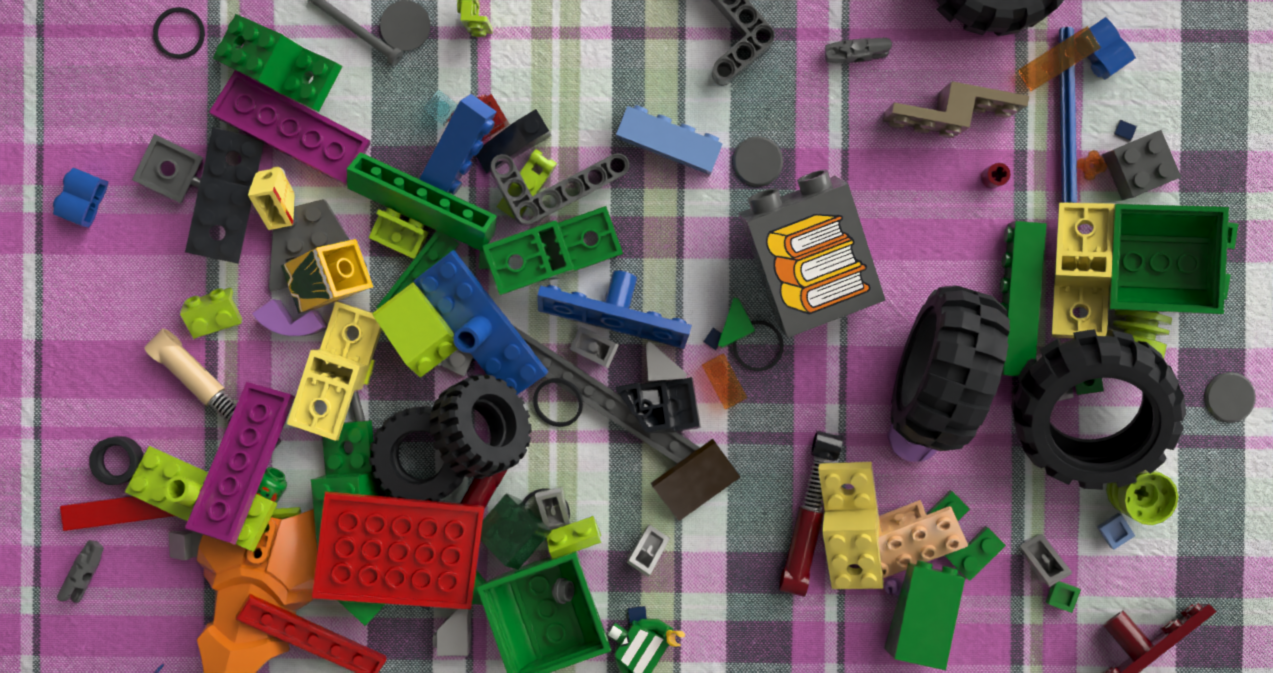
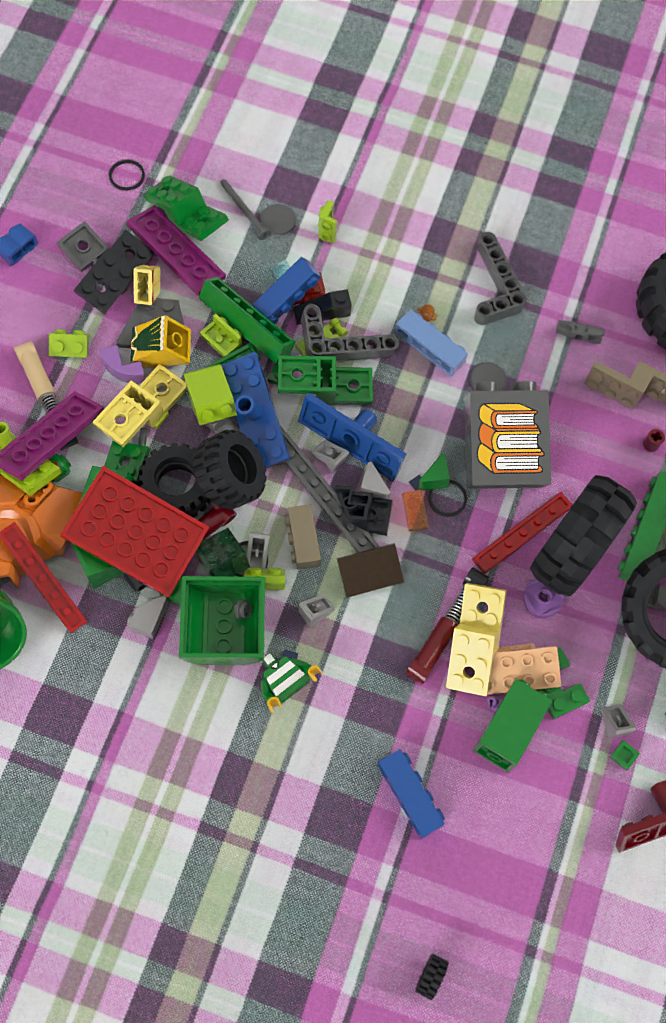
camera: 15 degrees right, 20 degrees down
black piece [533,378,583,427] -> none
none -> dark tan brick [284,504,321,570]
none -> clear orange plate [416,305,437,322]
none -> red tile [472,492,573,574]

